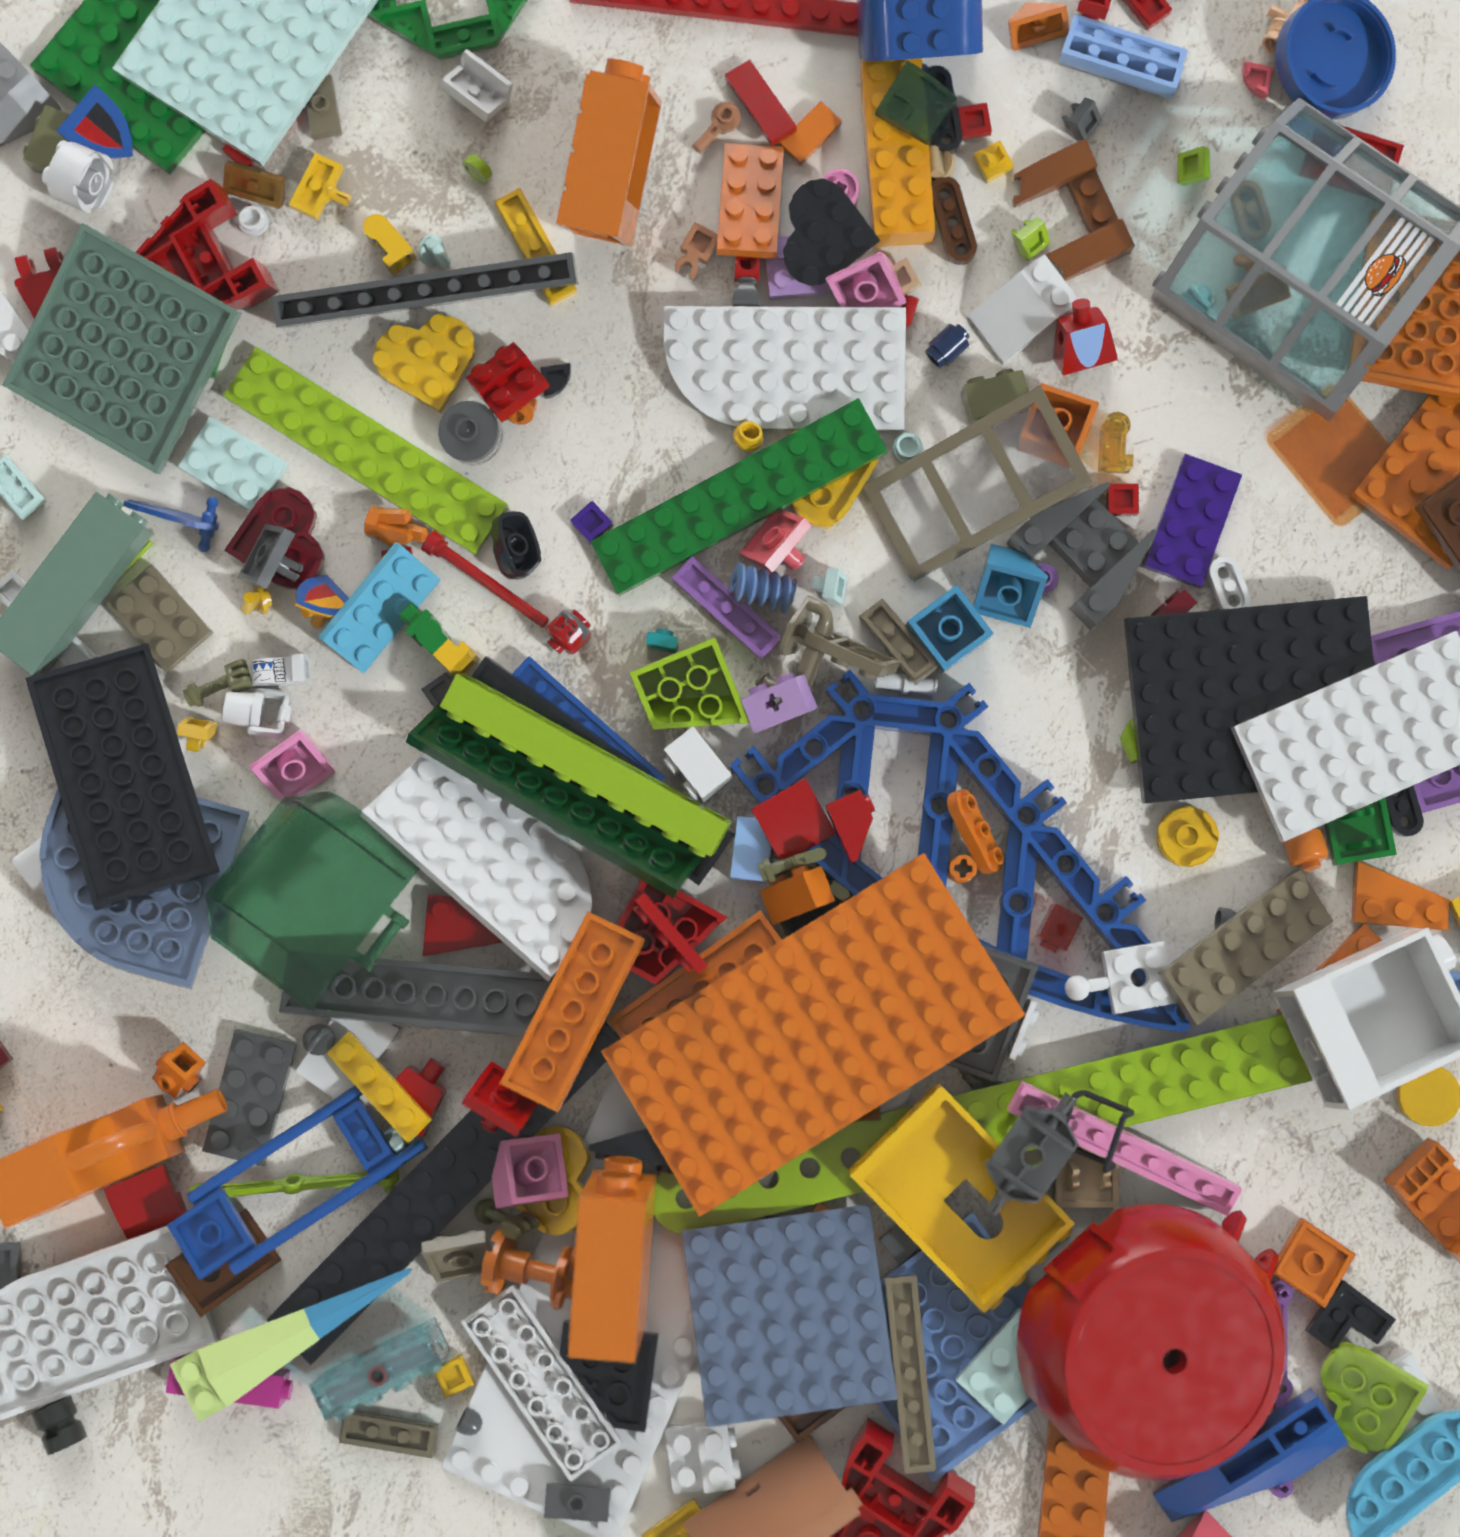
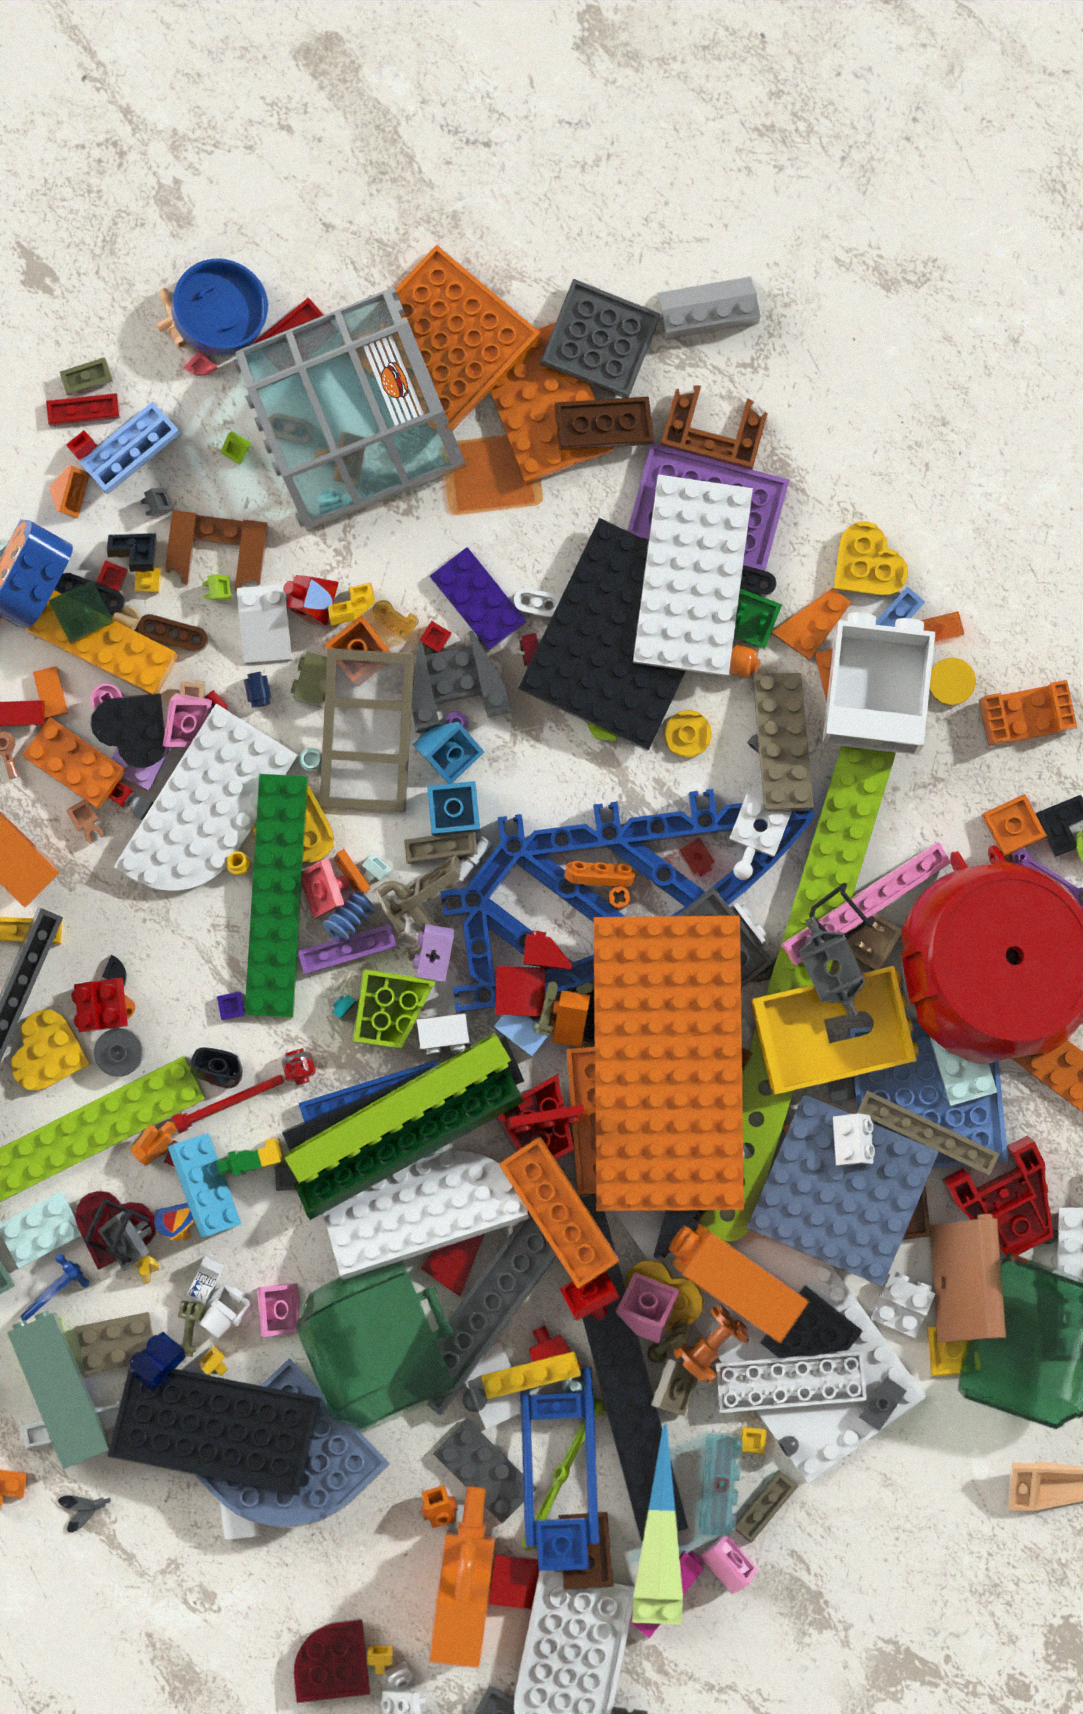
camera: 60 degrees left, 0 degrees up
none -> black piece [85,1199,149,1263]
none -> black plate [107,533,157,572]
none -> clear blue brick [129,1332,186,1390]
none -> yellow tile [327,583,376,626]
none -> orange tile [334,849,371,895]
none -> bright pink slope [700,1532,758,1594]
none -> white bracket [833,1113,875,1166]

